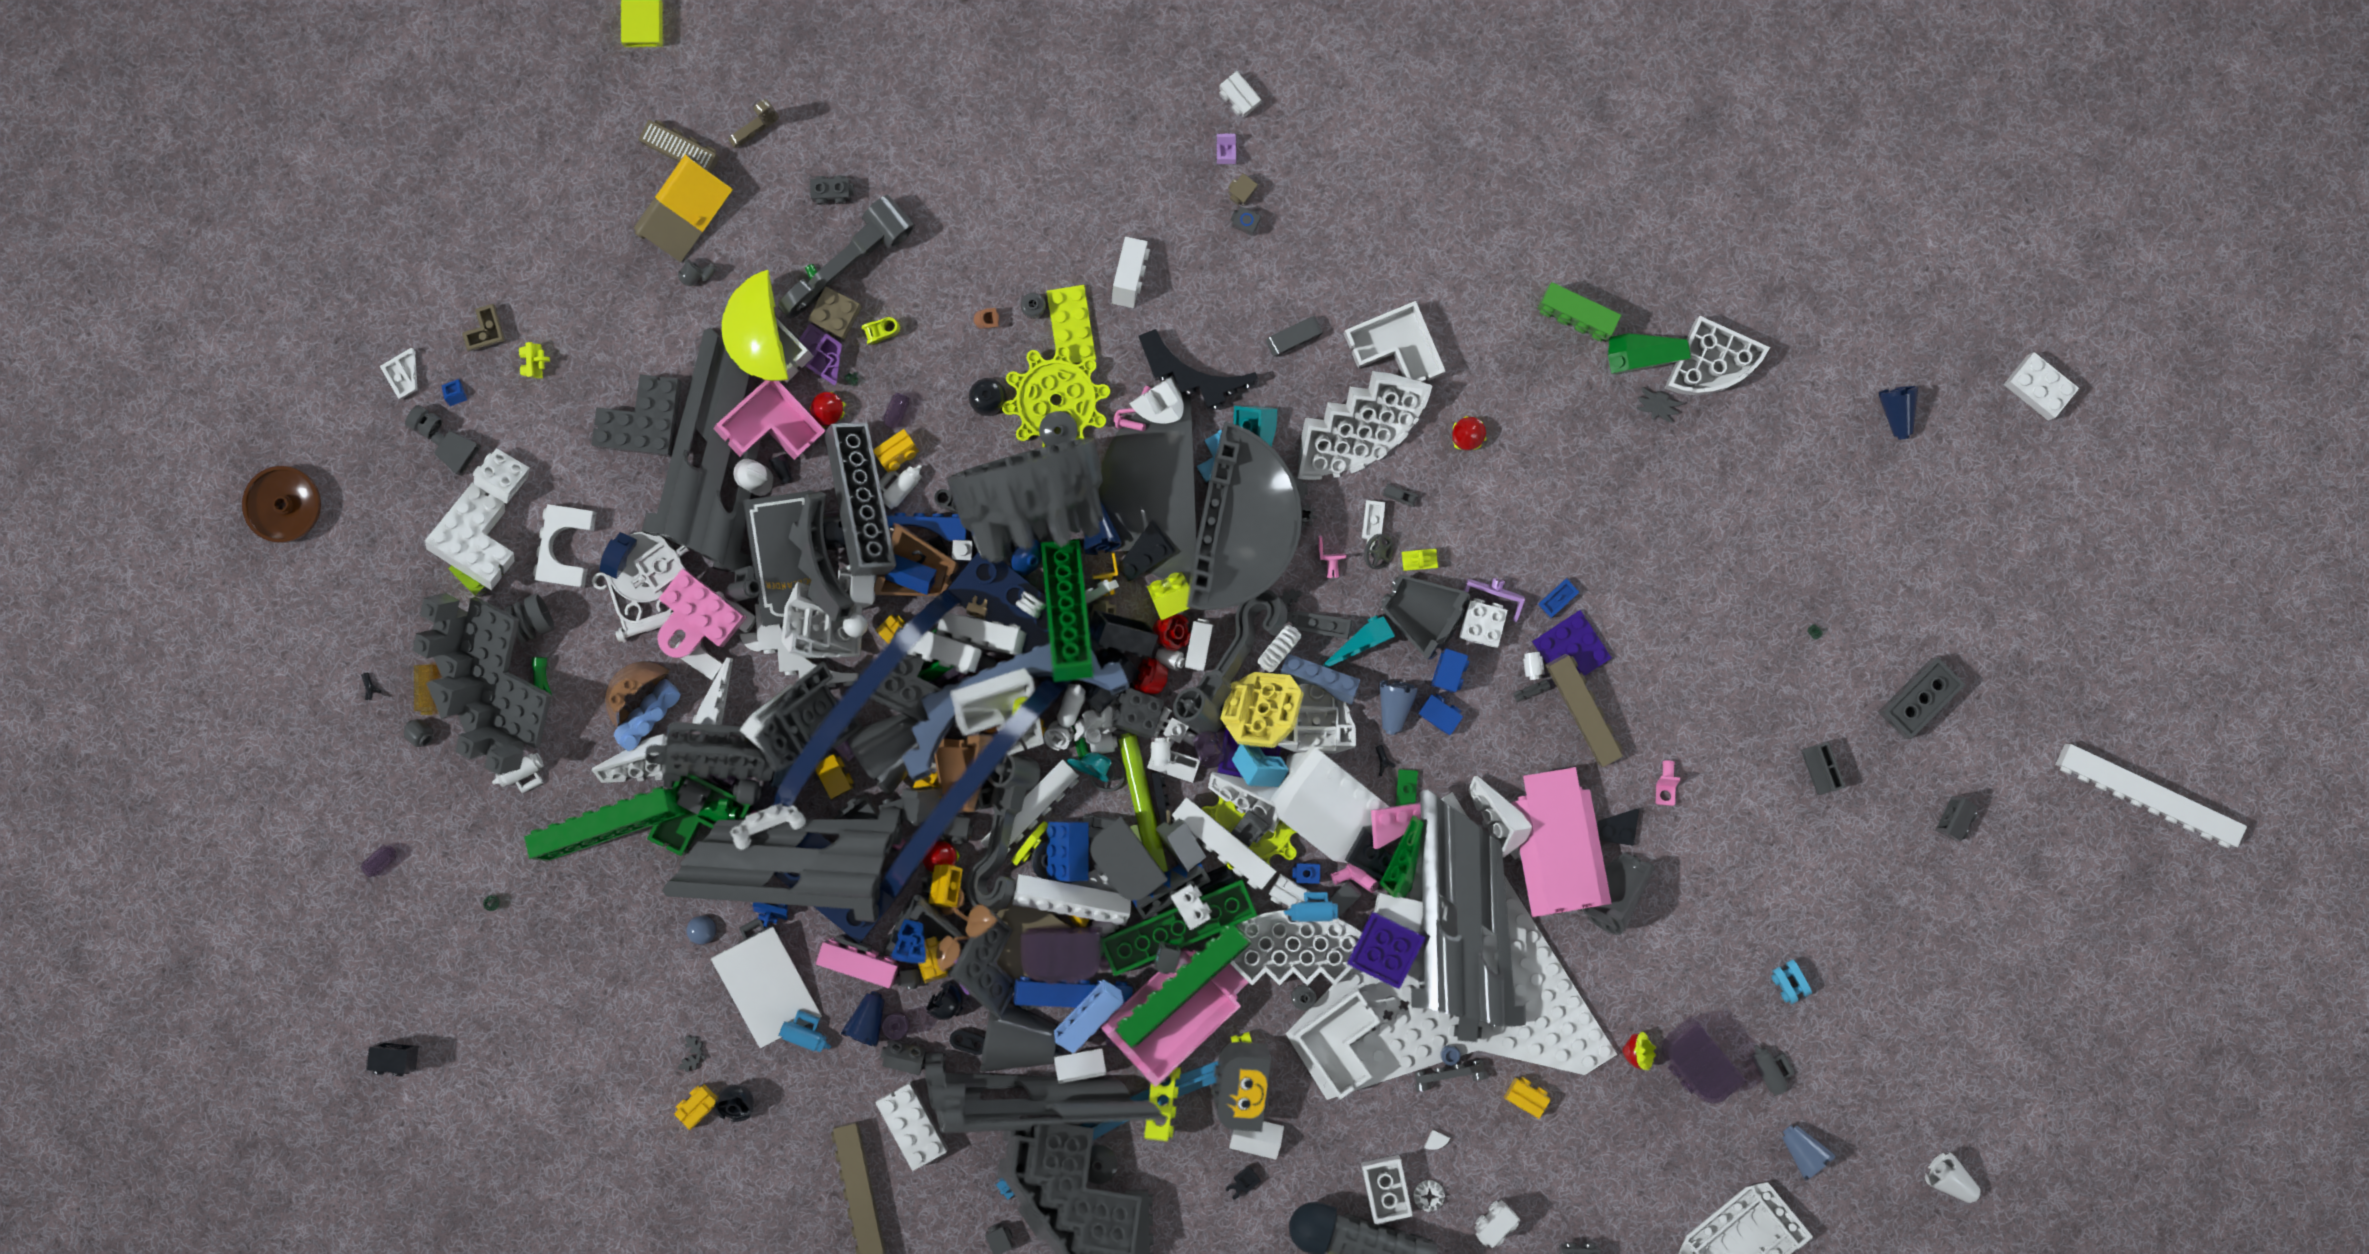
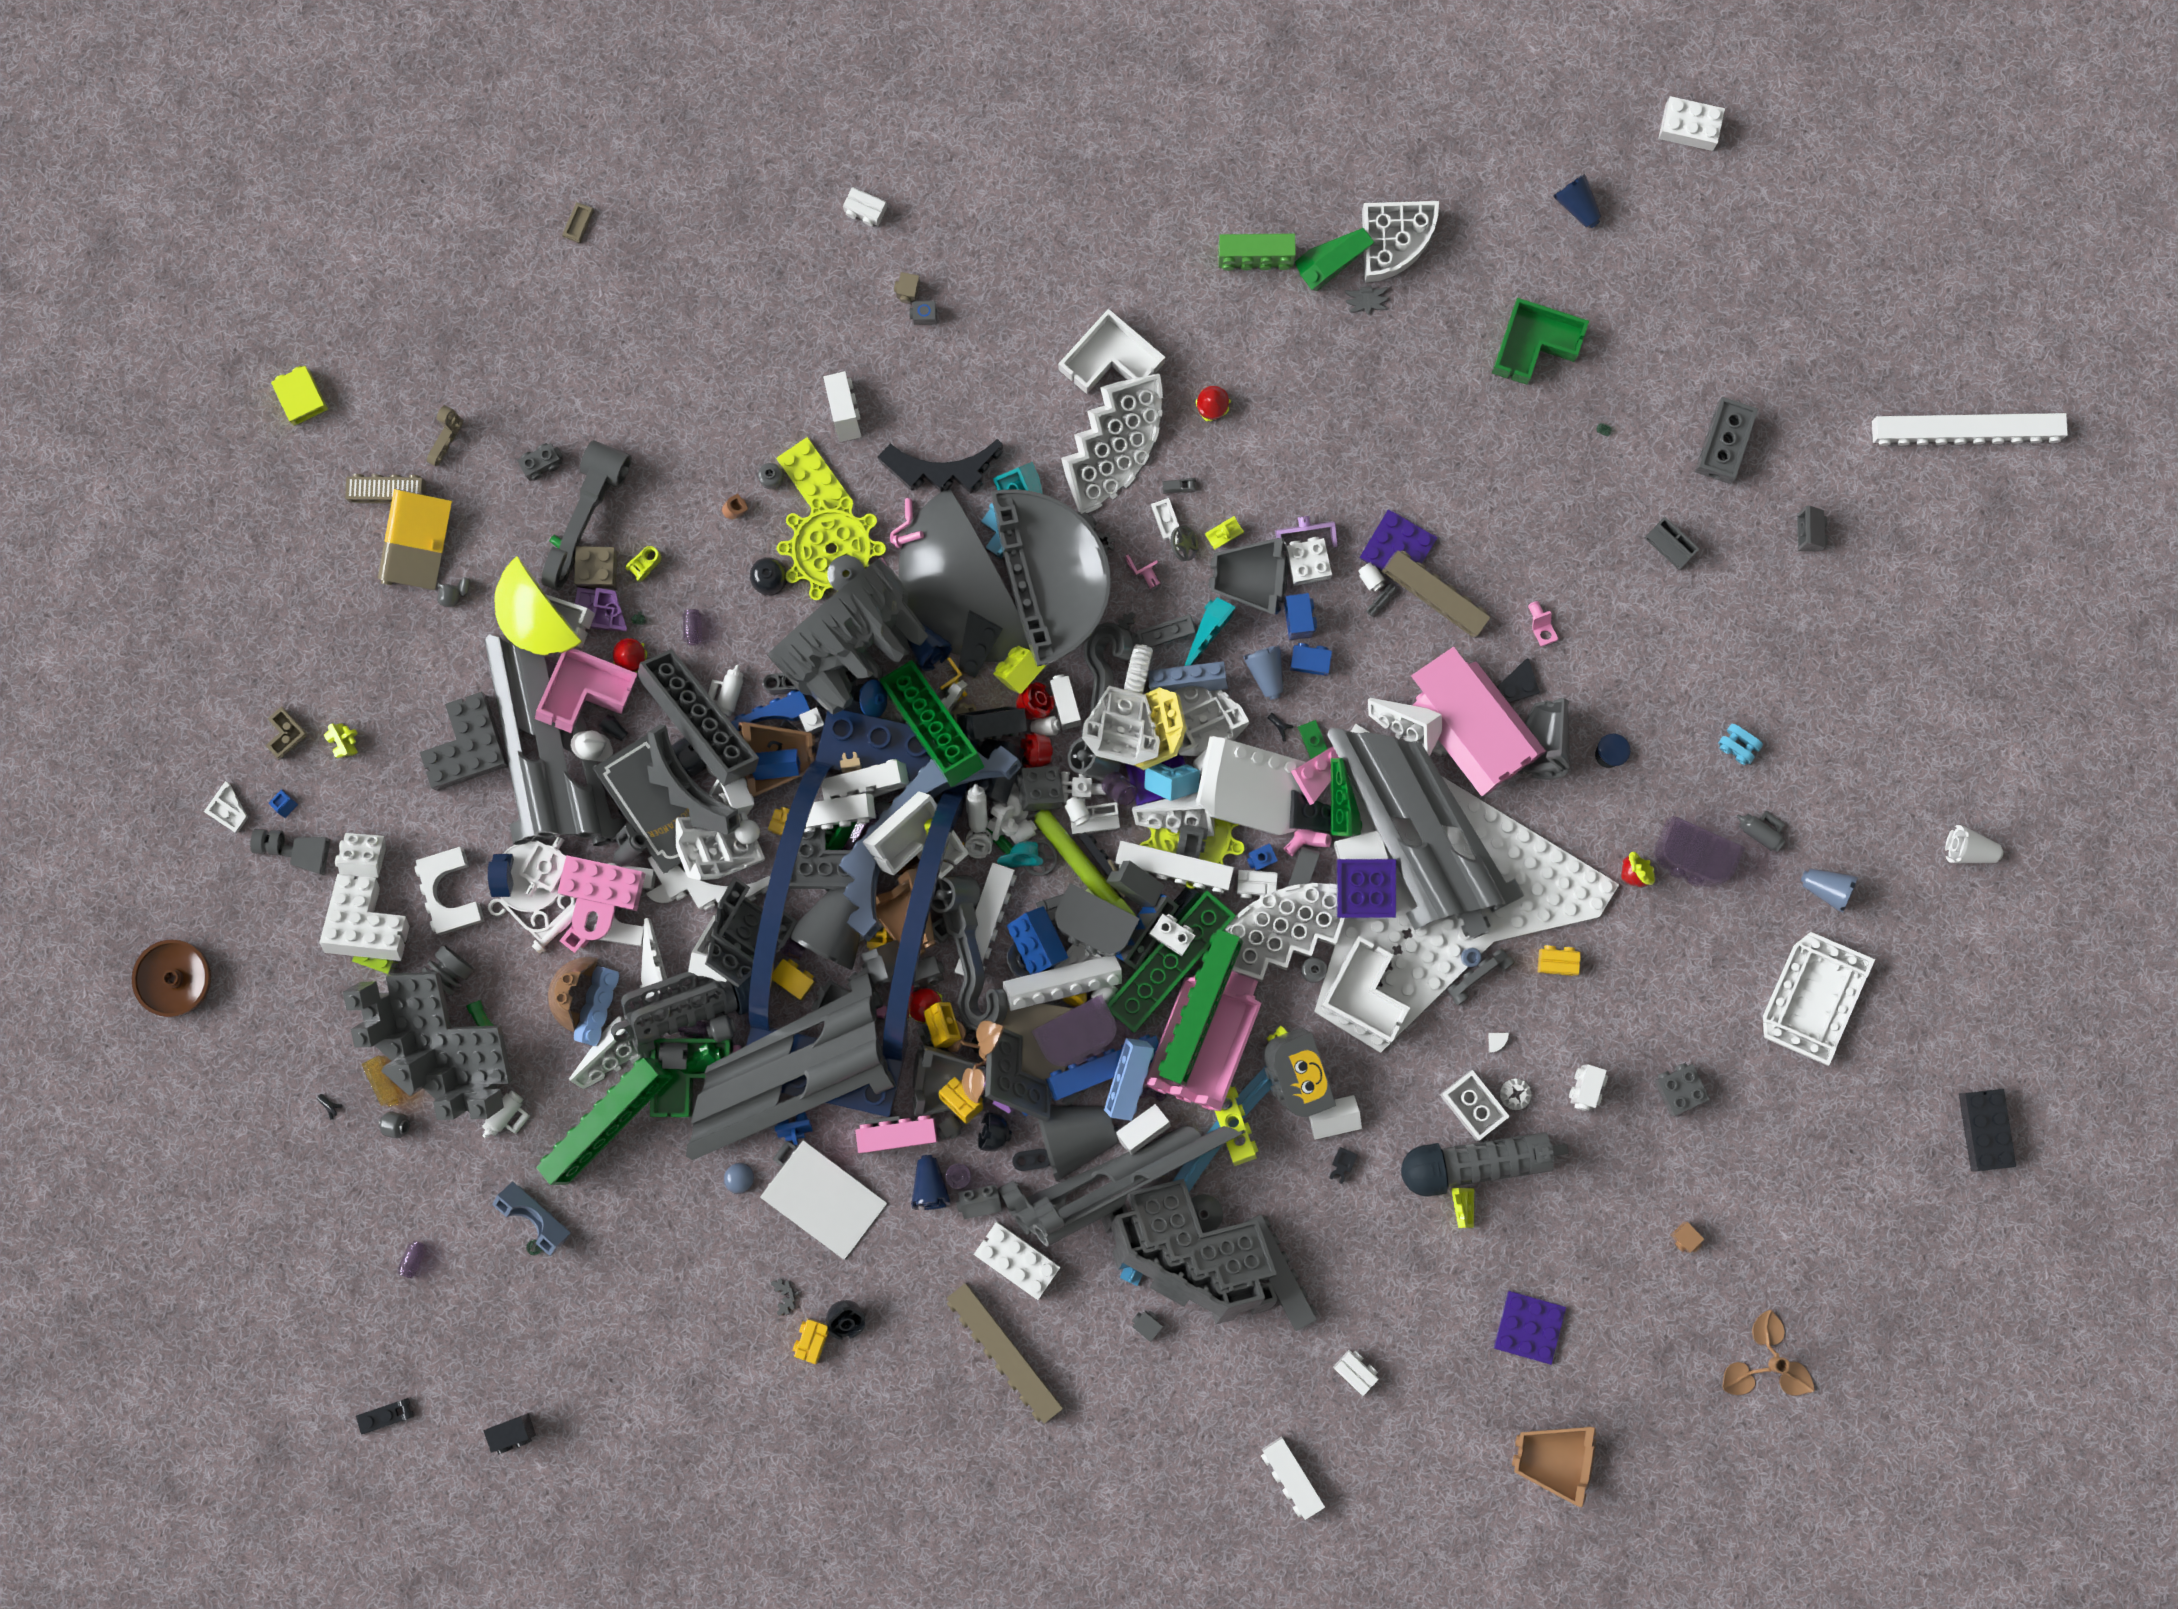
camera: 25 degrees left, 5 degrees down
white plate [731,803,806,849] -> none
dark azure piece [778,1010,831,1052] -> none
yellow brick [873,429,919,473] -> none
blue slope [891,919,926,963] -> none
neon yellow wing [1011,821,1048,866] -> none
white wheel [1016,591,1047,618] -> none
white brick [1129,376,1183,424] -> none
dark grey brick [1154,941,1181,974] -> none
lavender bracket [1217,133,1236,164] -> none
dark grey beam [1265,316,1323,357] -> none
dark azure piece [1284,892,1338,922] -> none
blue plate [1537,578,1579,618] -> none
none -> black plate [356,1398,414,1435]
none -> sand blue arch [492,1182,570,1256]
none -> bright pink brick [560,925,591,953]
none -> white wedge [1082,686,1160,765]
none -> green piece [1492,298,1589,385]
none -> dark blue piece [1595,733,1631,768]

